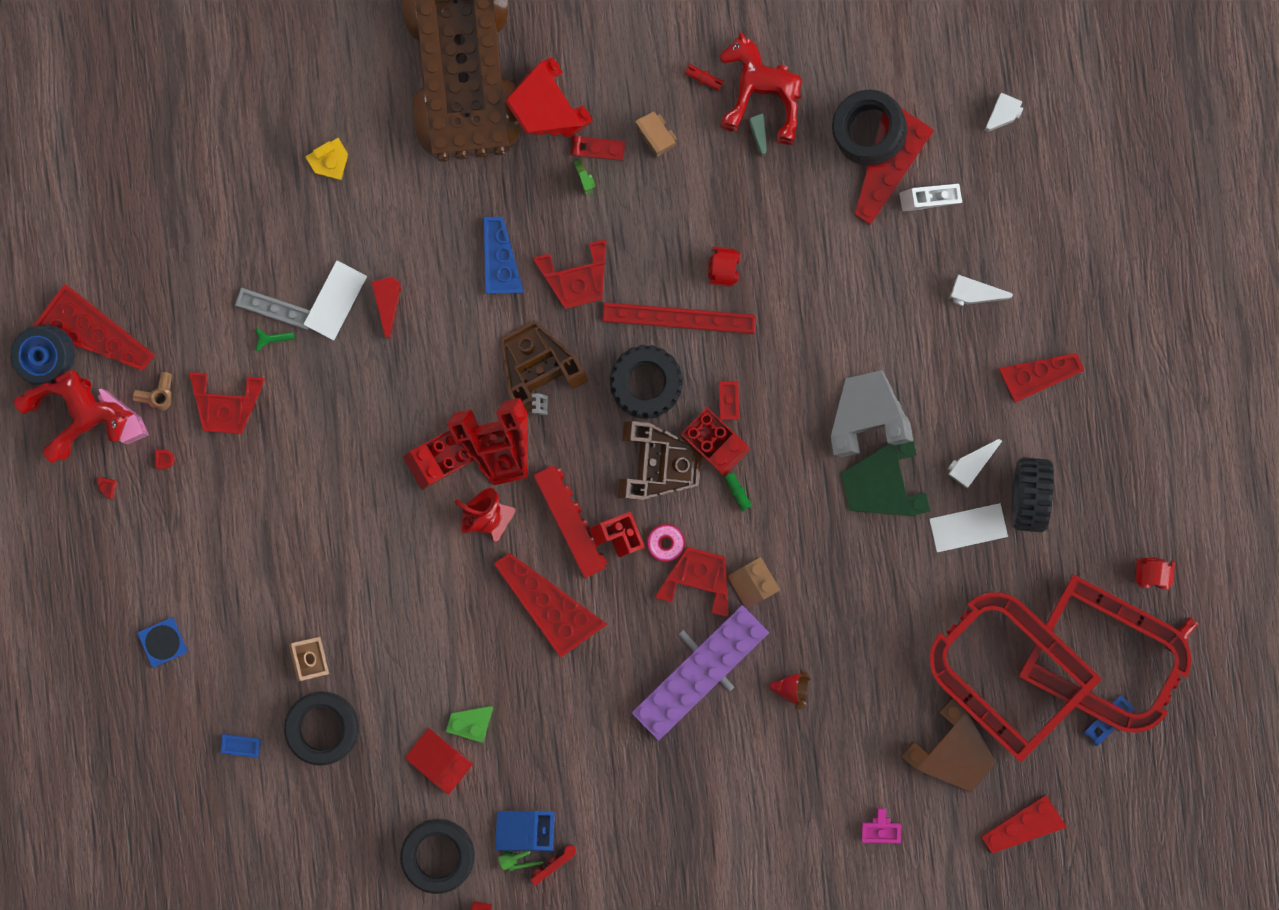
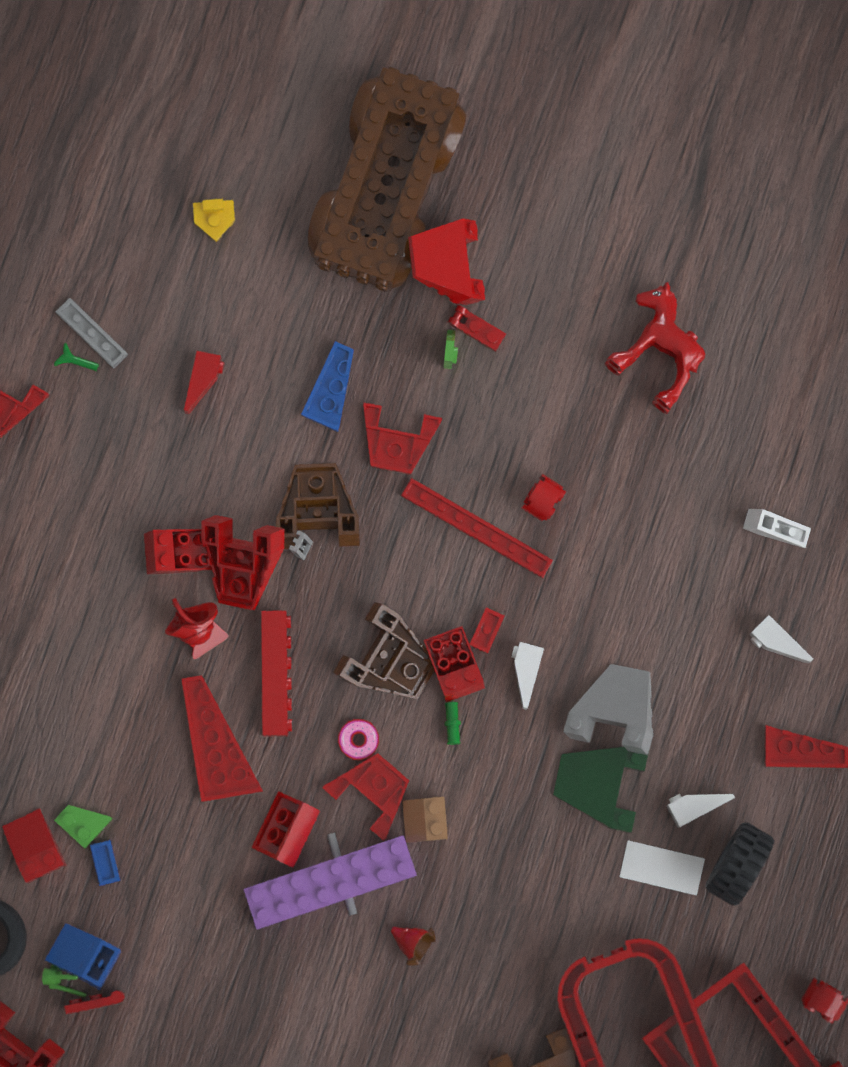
camera: 20 degrees right, 5 degrees down
white sticker [303,261,367,340] -> none
red brick [589,512,645,558] -> none
black tyre [610,345,683,419] -> none
medium nougat slope [635,112,677,158] -> none
red pin [684,64,724,92] -> none
sand green slope [748,114,767,156] -> none
black tyre [832,89,907,166] -> none
red wing [854,107,934,225] -> none
none -> blue tile [90,840,120,886]
none -> red slope [251,791,320,867]
none -> white slope [511,642,544,710]

